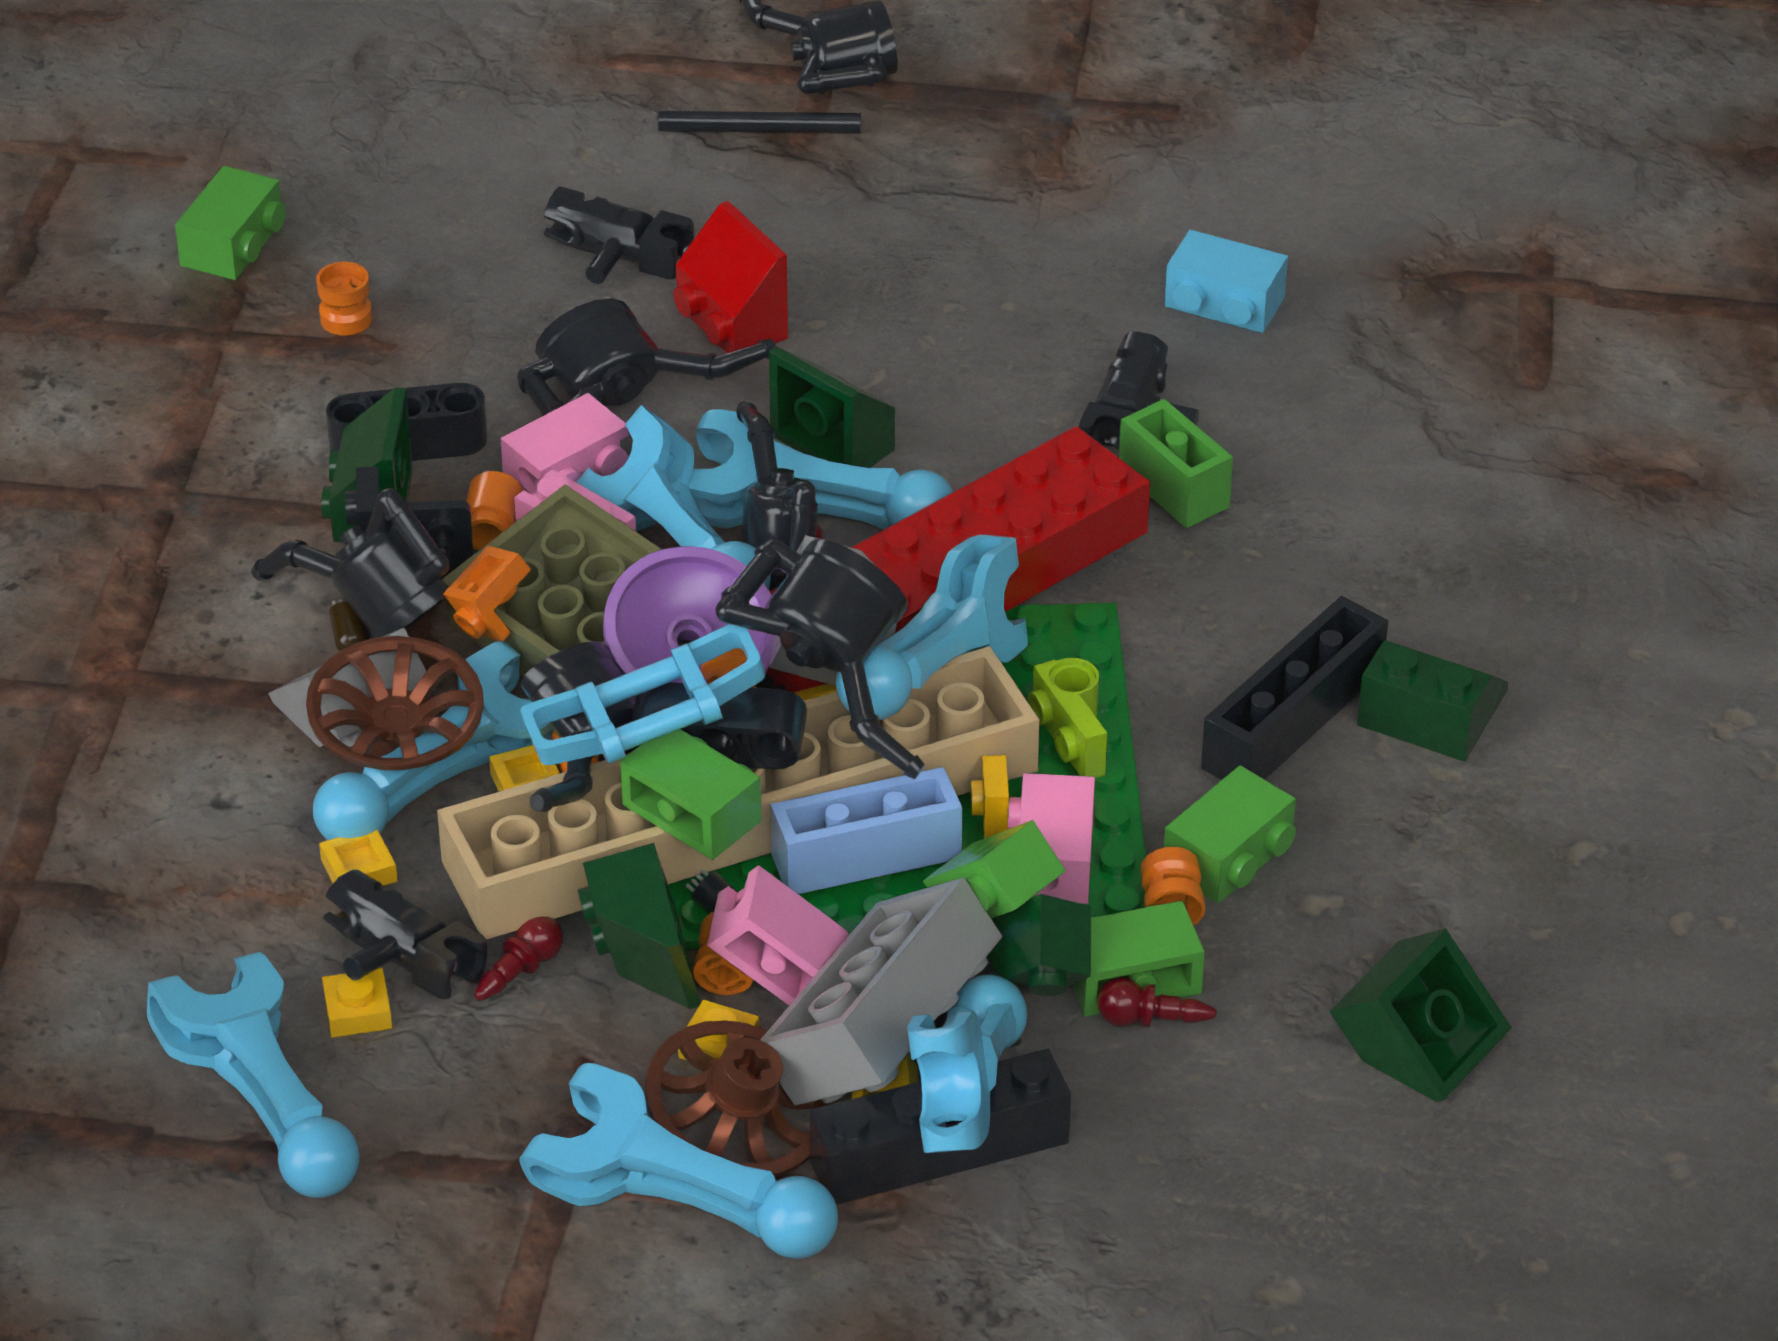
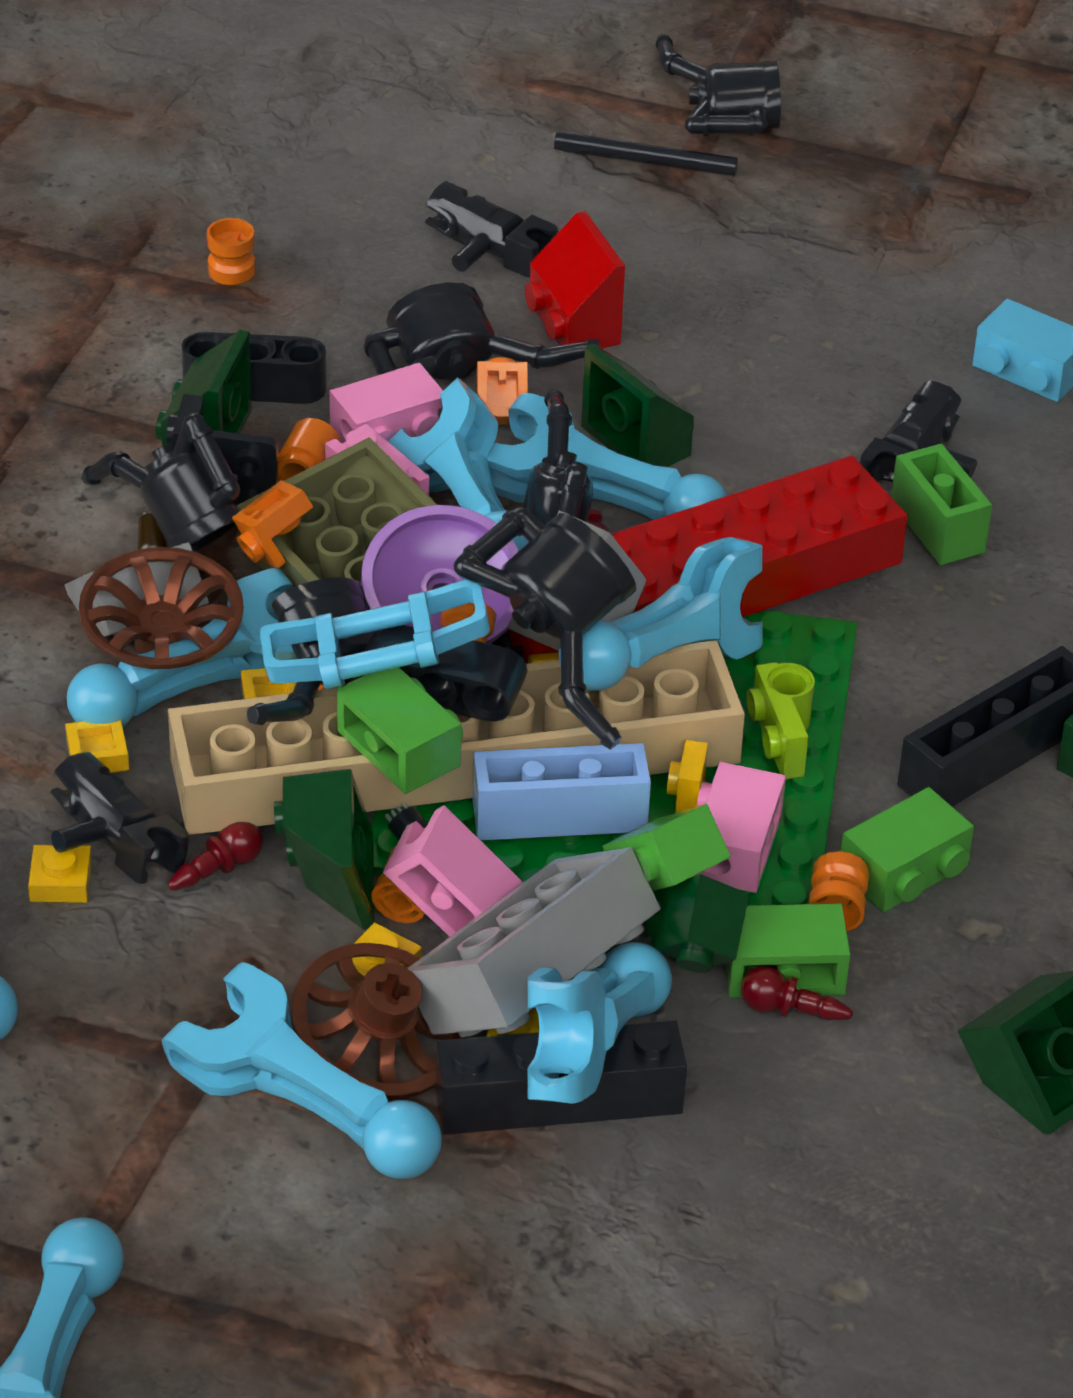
camera: 10 degrees right, 0 degrees up
bright green brick [175,166,286,280] -> none
none -> orange bracket [476,357,528,425]

